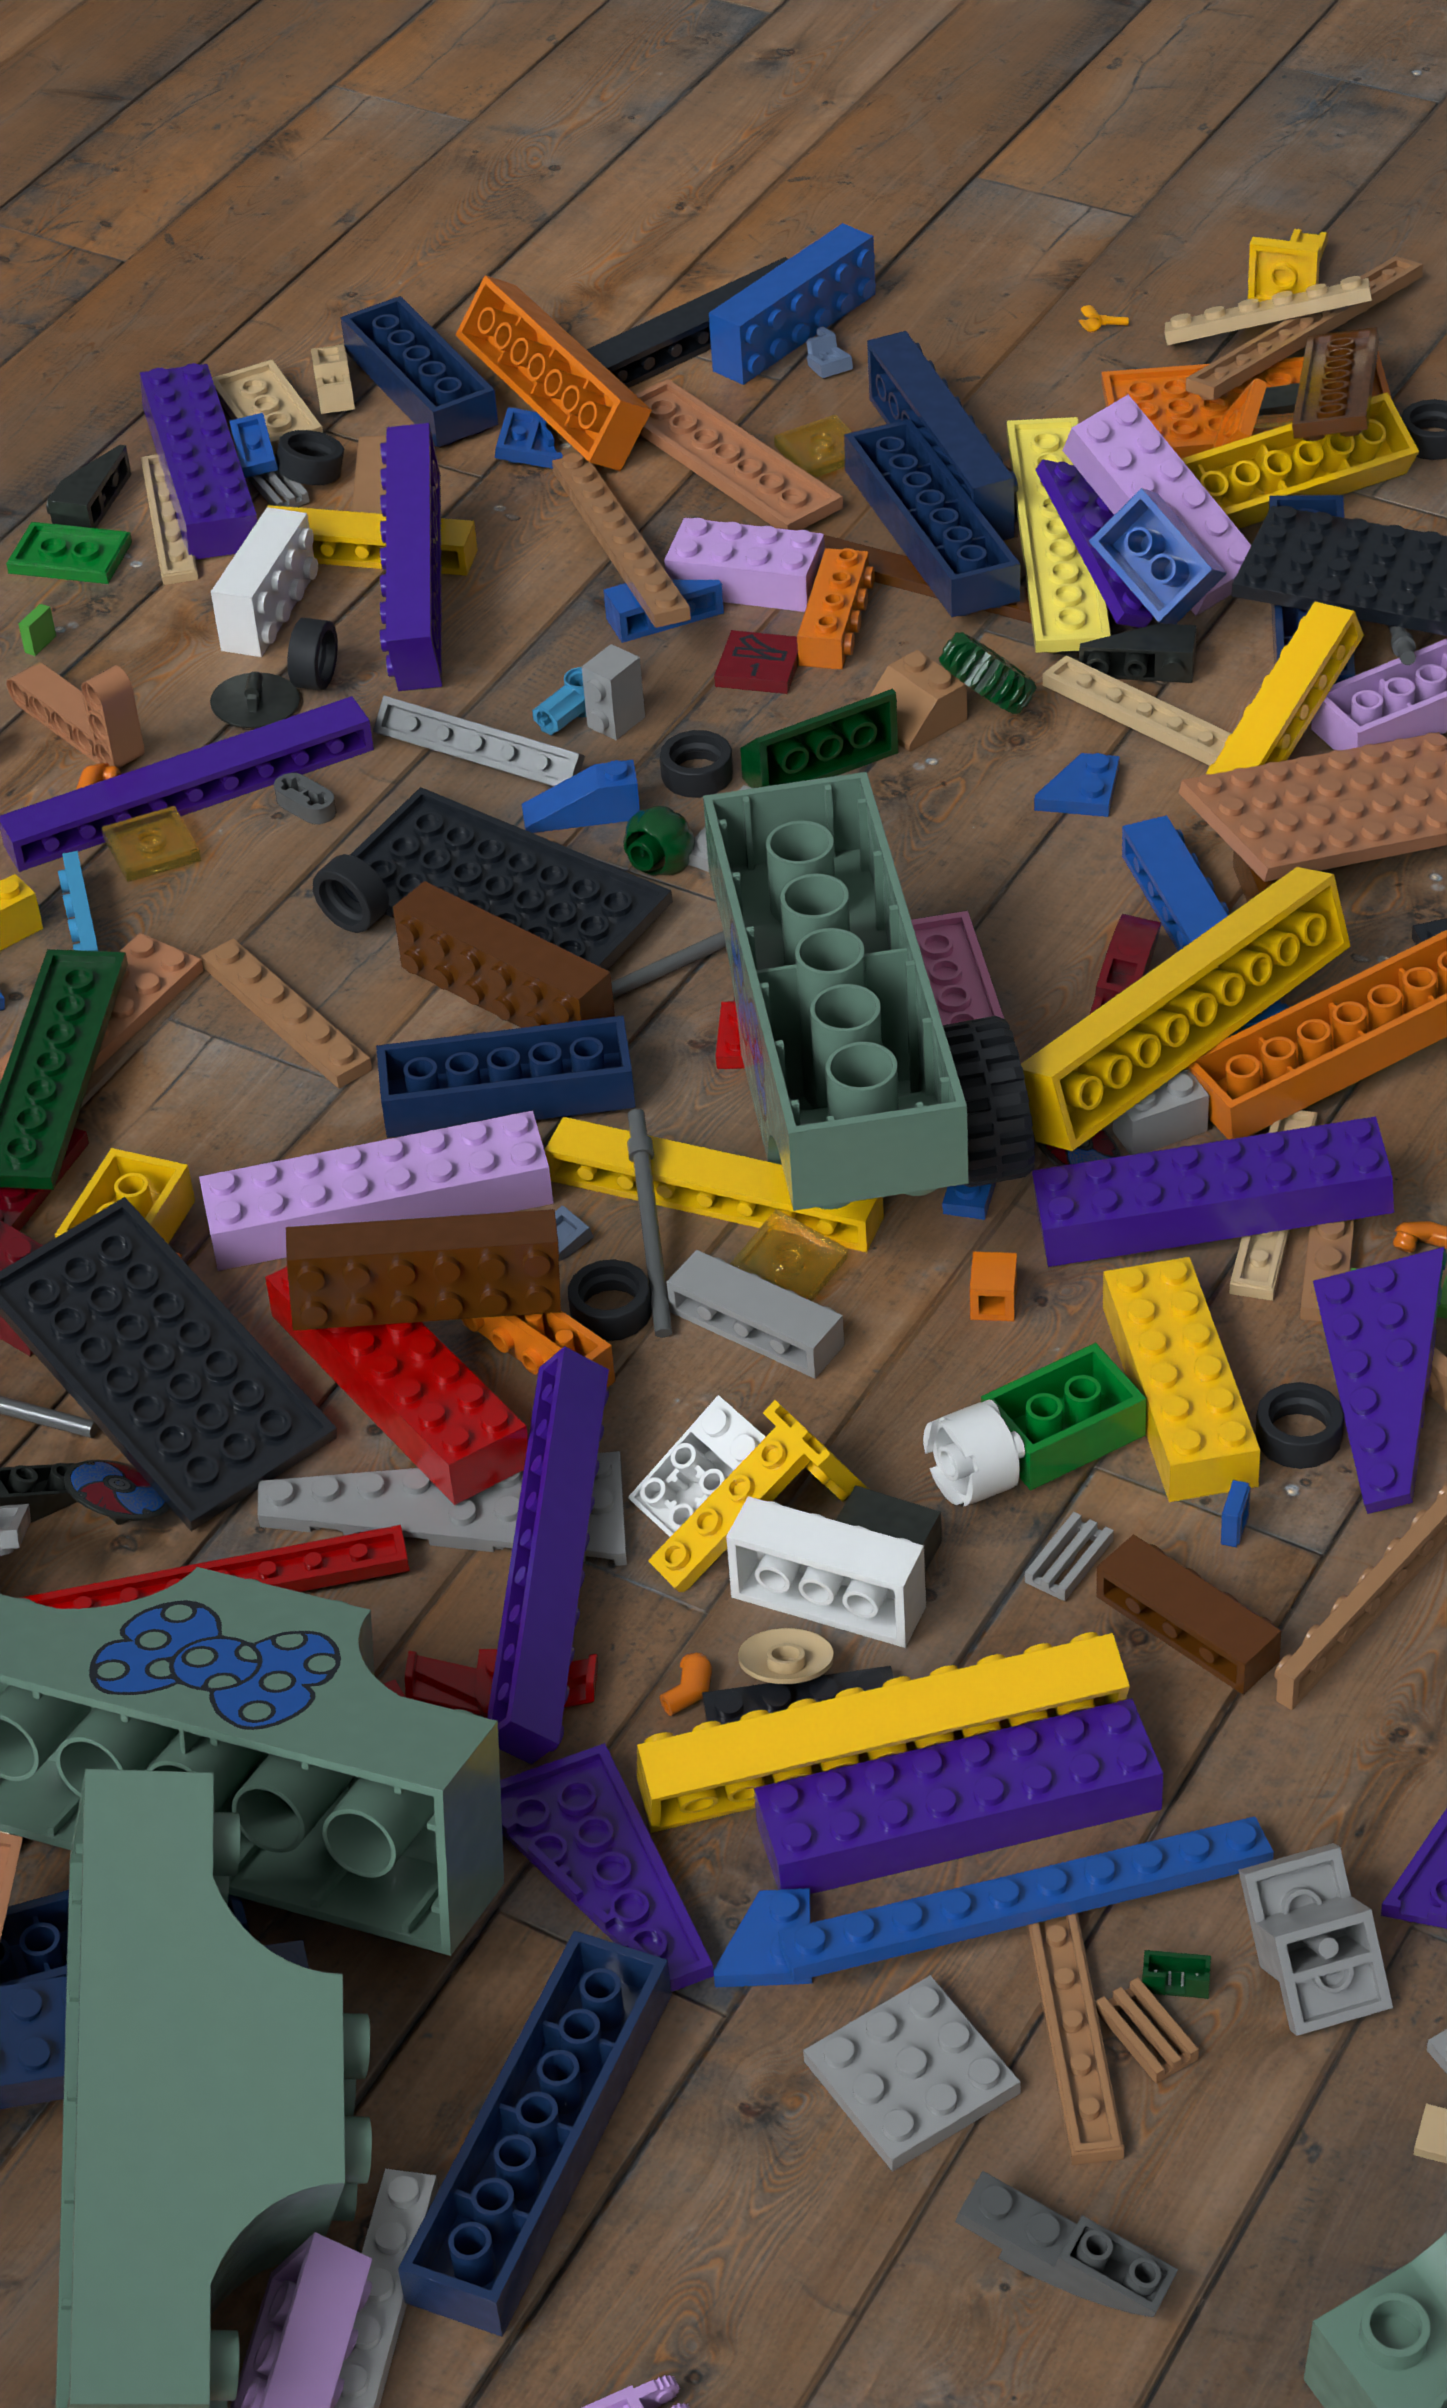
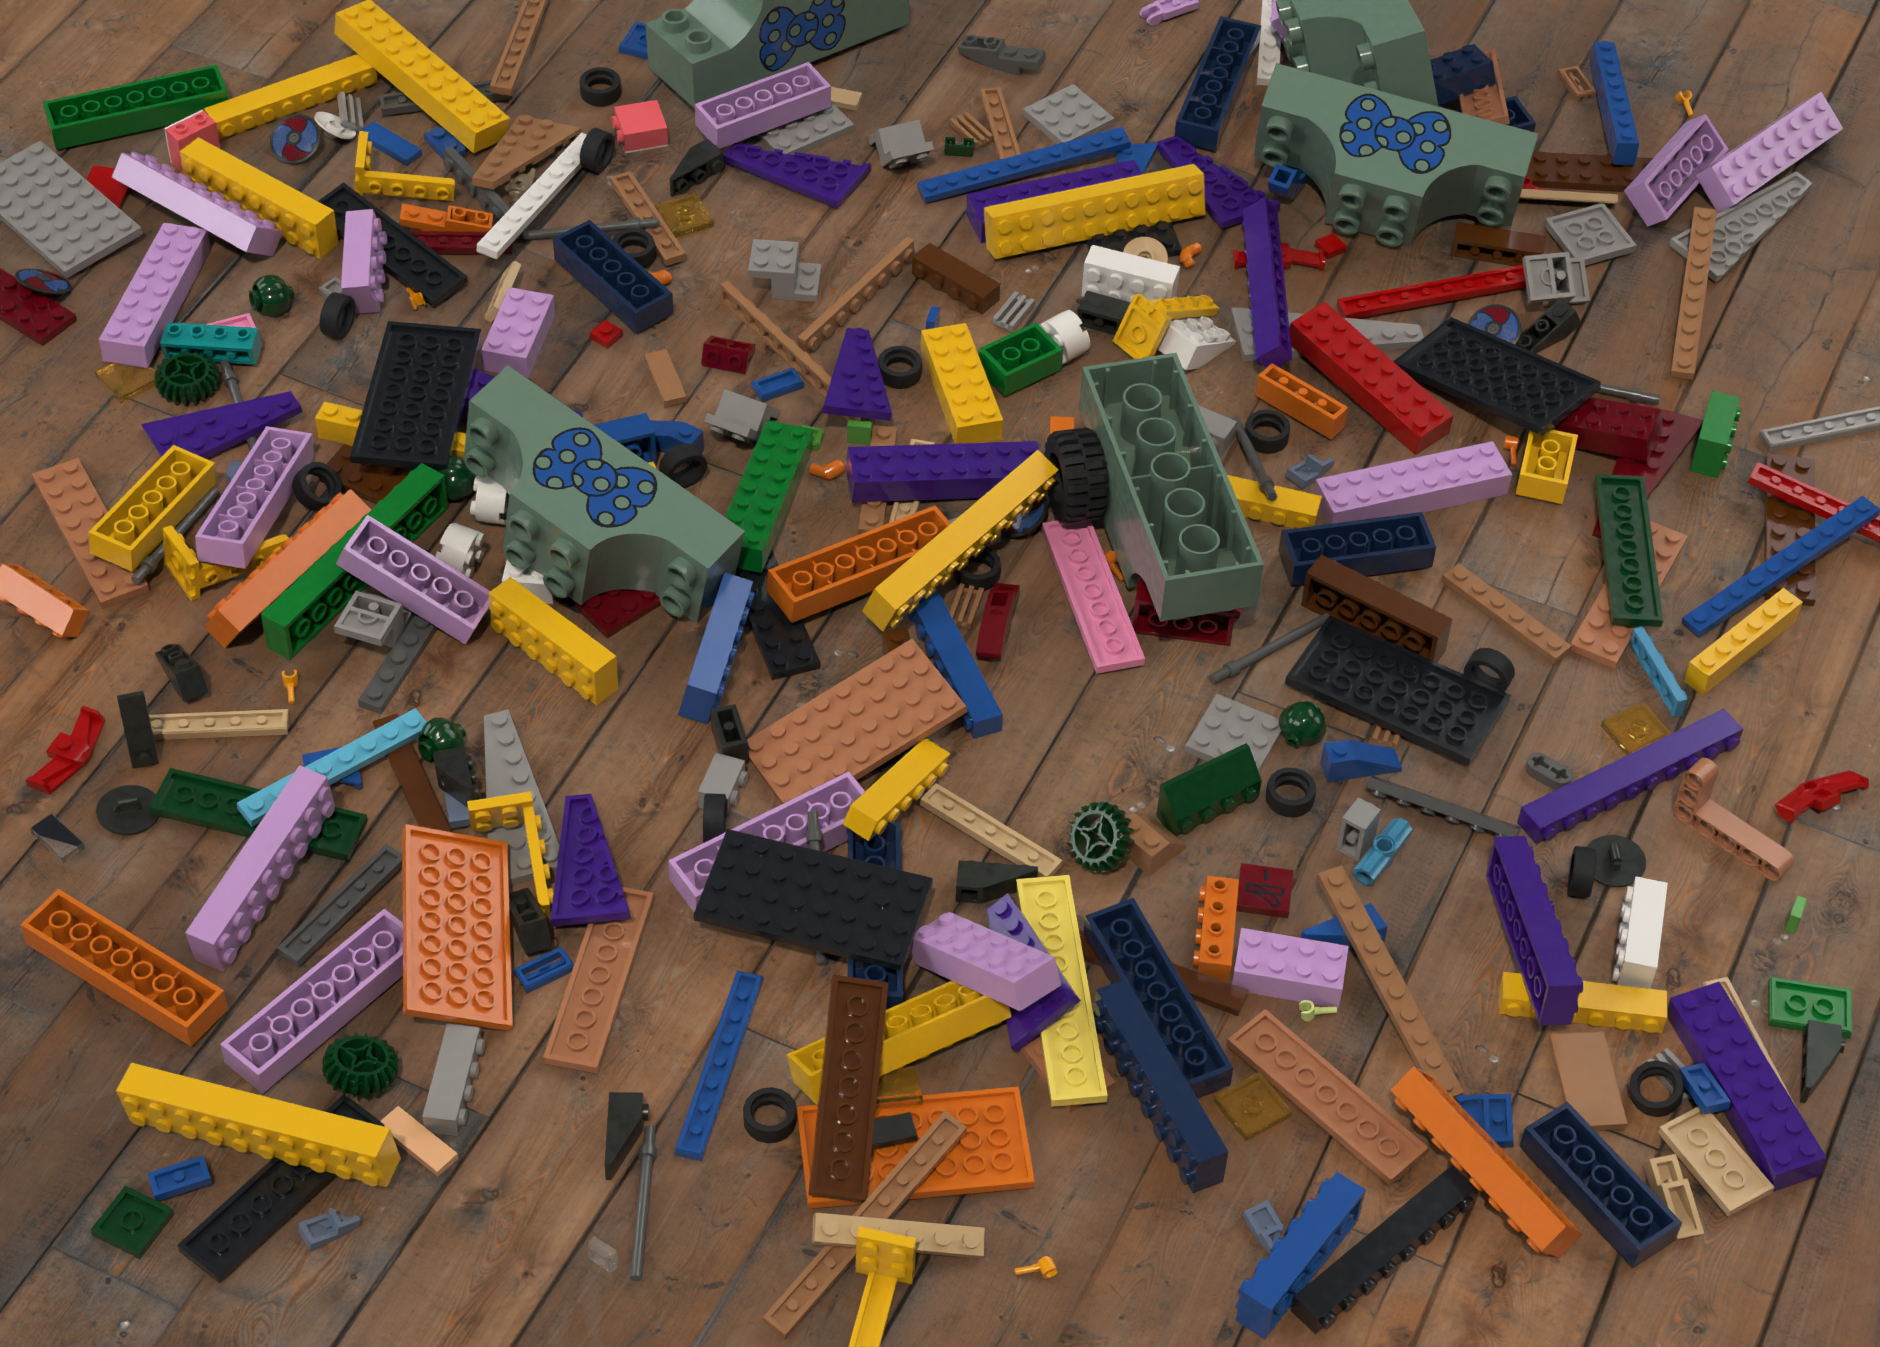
camera: 170 degrees right, 5 degrees up
reddish brown brick [286,1209,561,1331] -> none
blue wing [1034,753,1120,817] -> none
blue brick [1089,488,1227,624] -> none
orange tile [1212,378,1268,449] -> none

